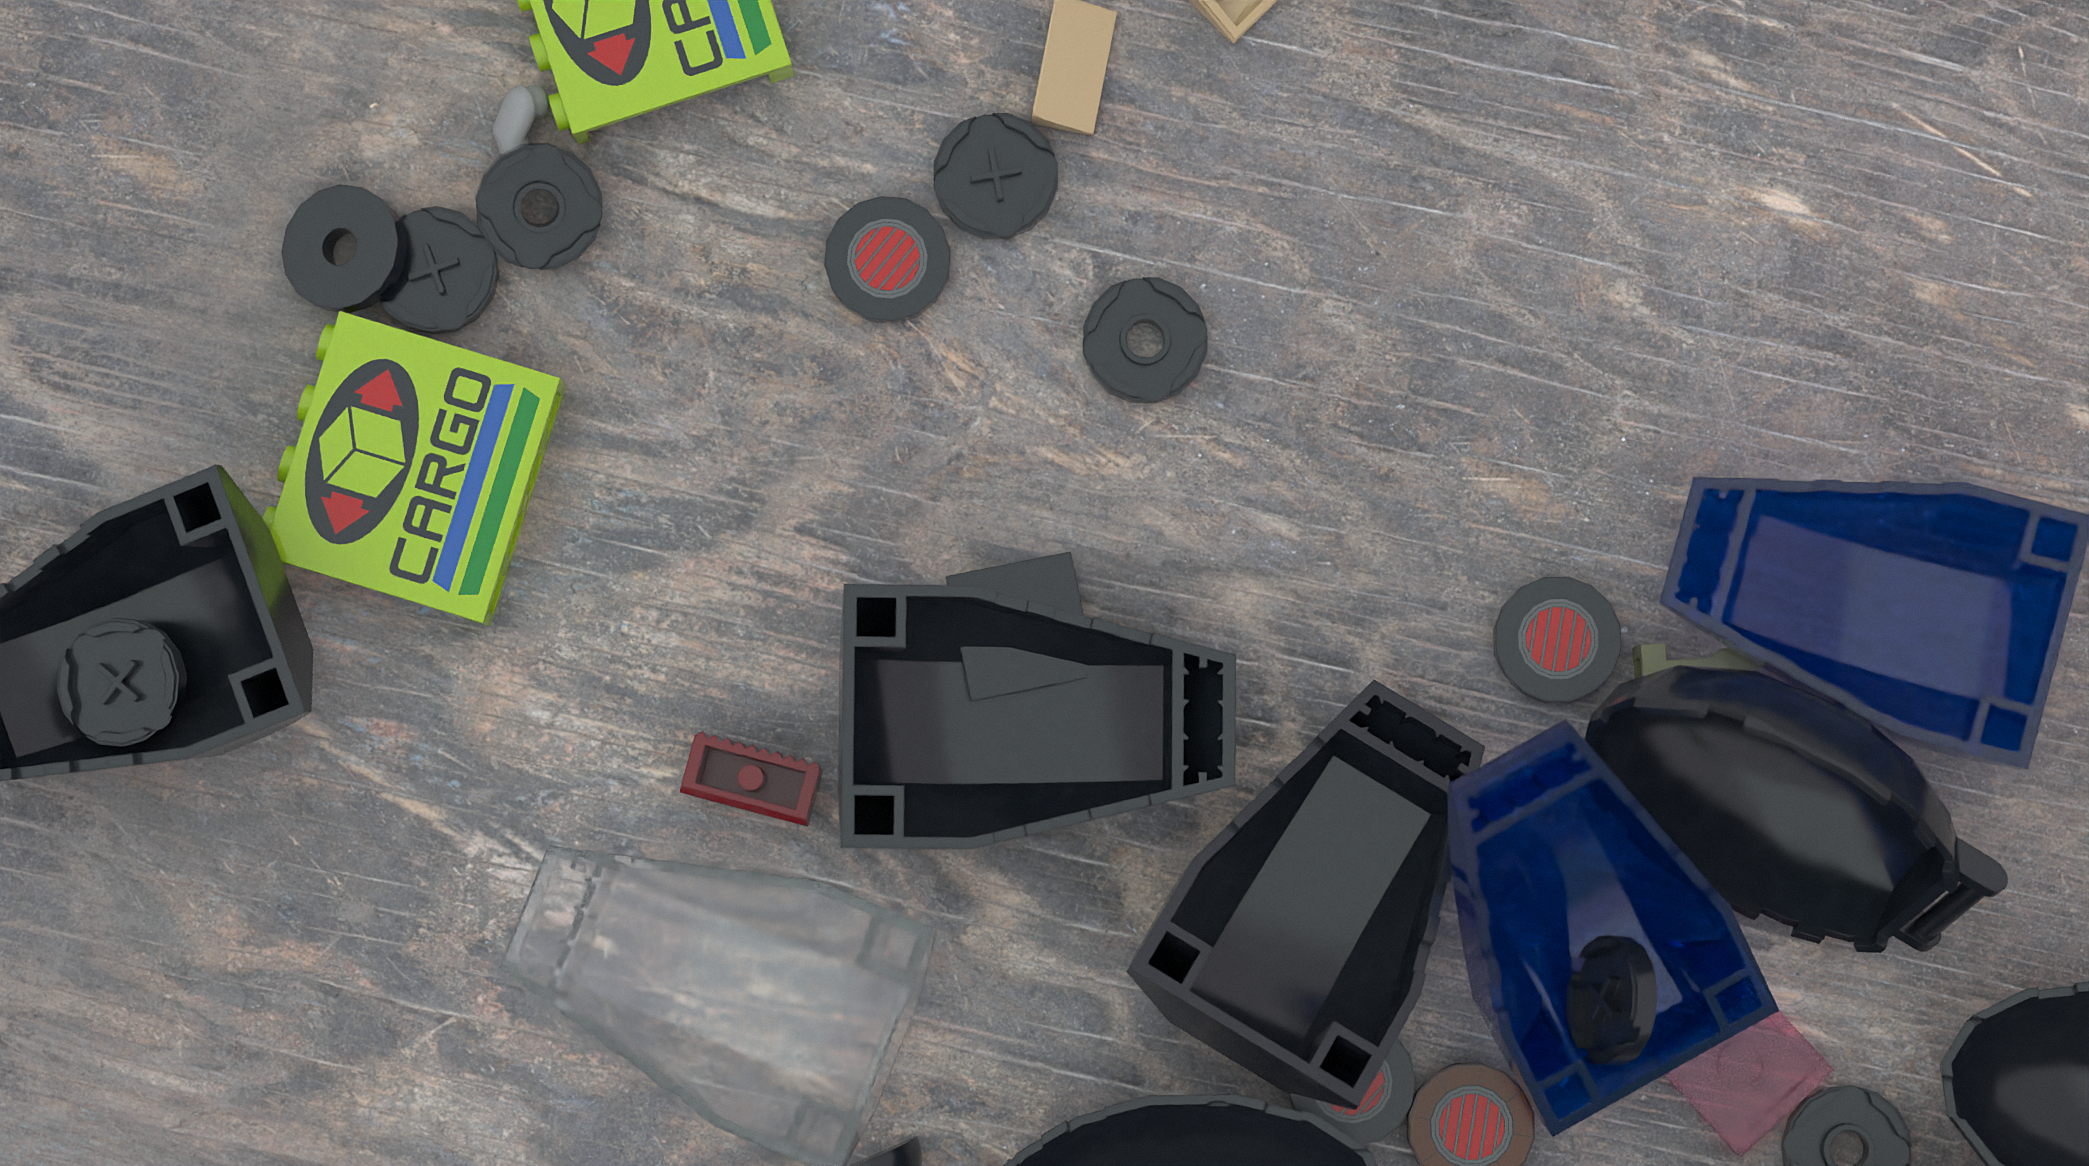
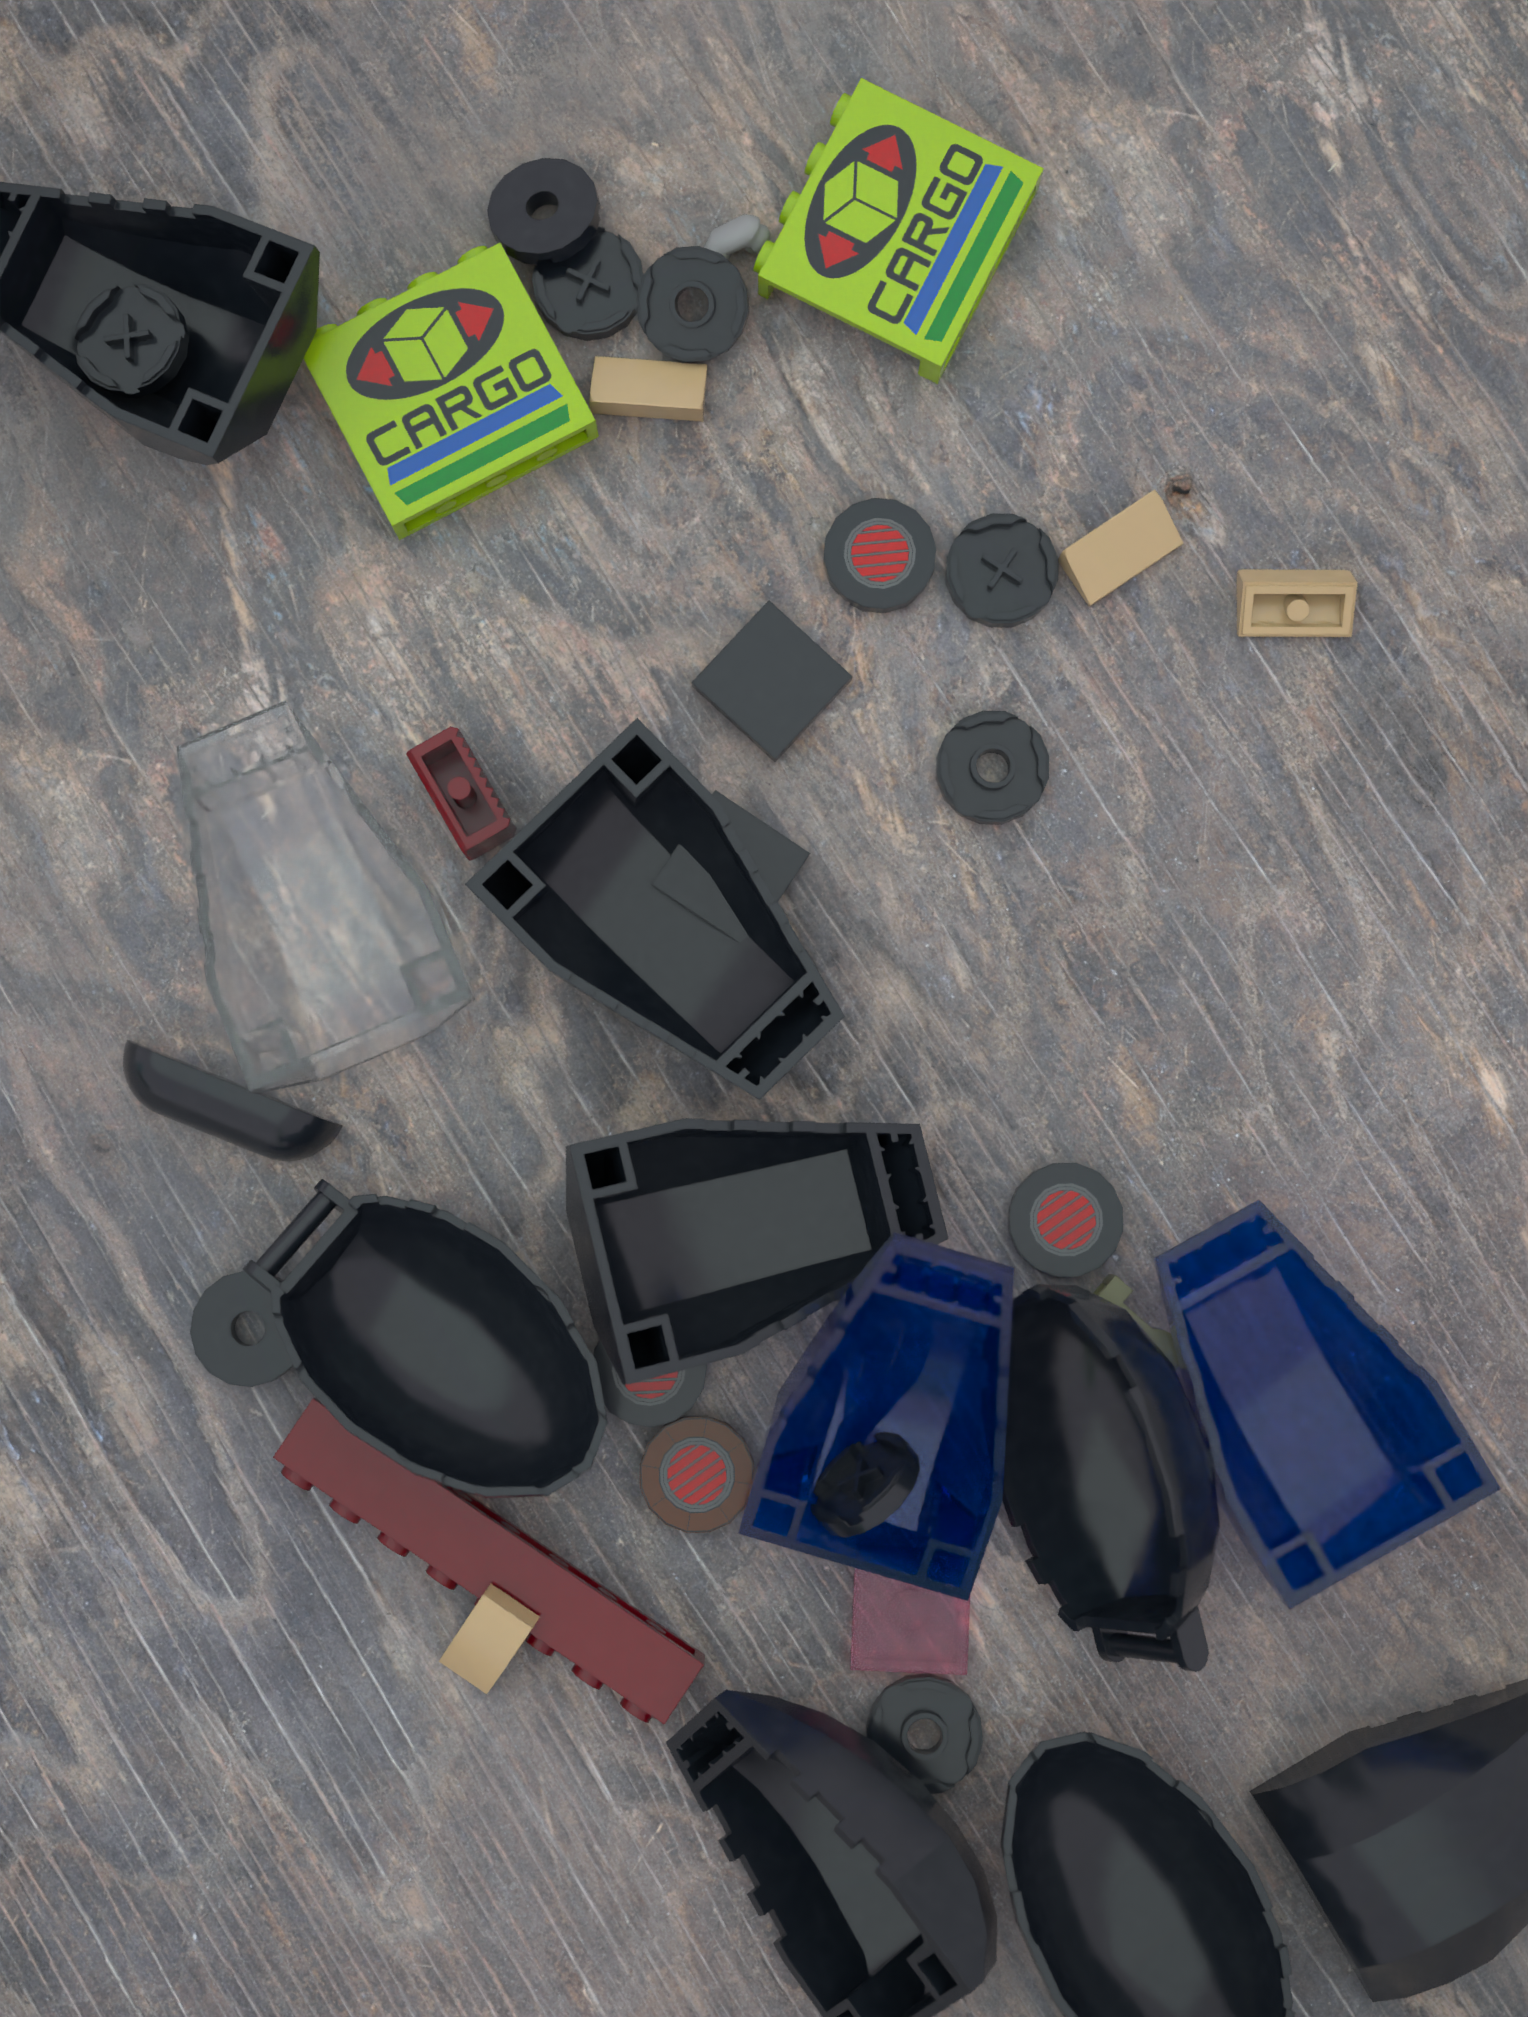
camera: 50 degrees right, 0 degrees up
none -> tan slope [589,356,707,422]
none -> black tile [691,600,853,762]

